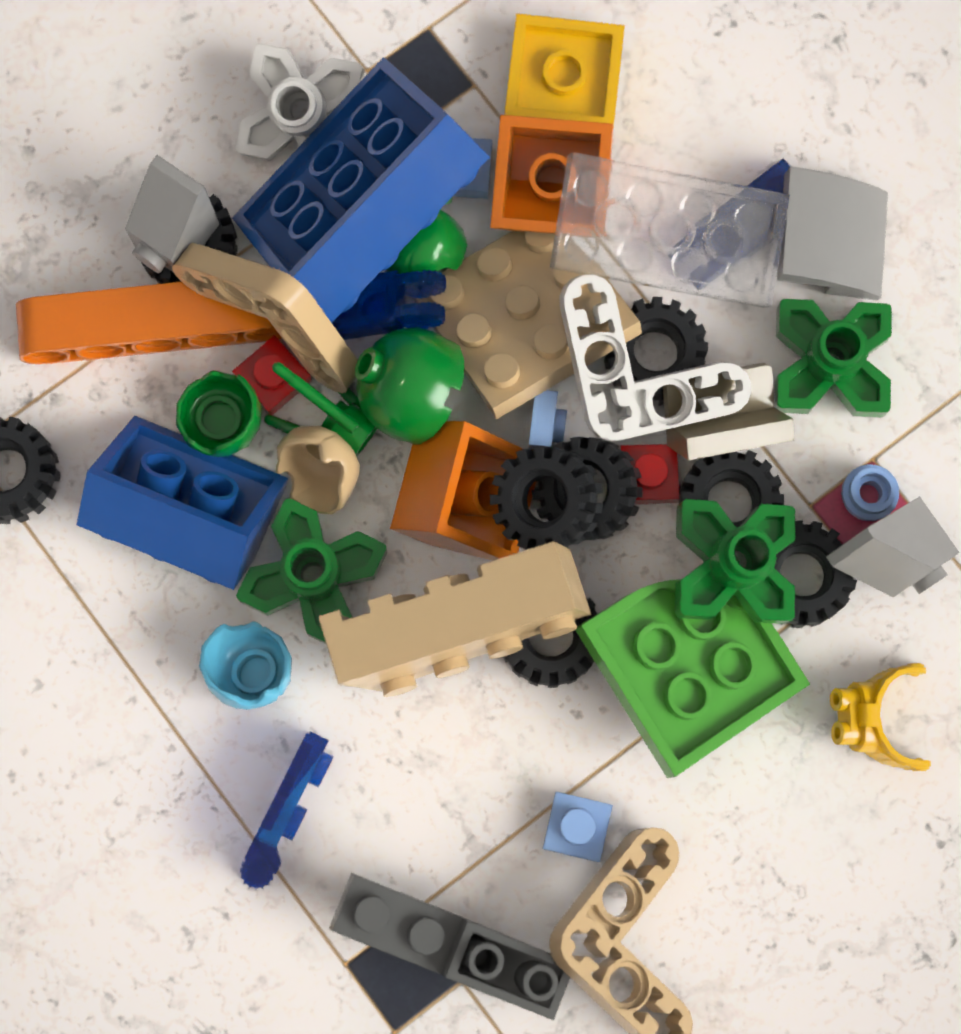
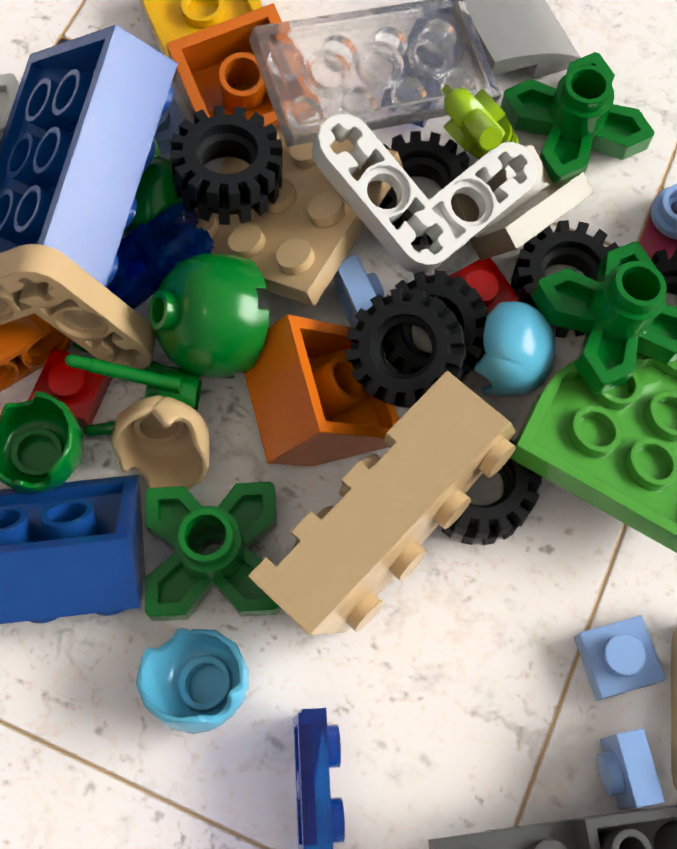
camera: 30 degrees left, 10 degrees down
none -> black tyre [170,105,283,225]
none -> lime piece [441,84,519,159]
none -> medium azure hair [475,301,556,397]
none -> light blue plate [597,728,665,809]

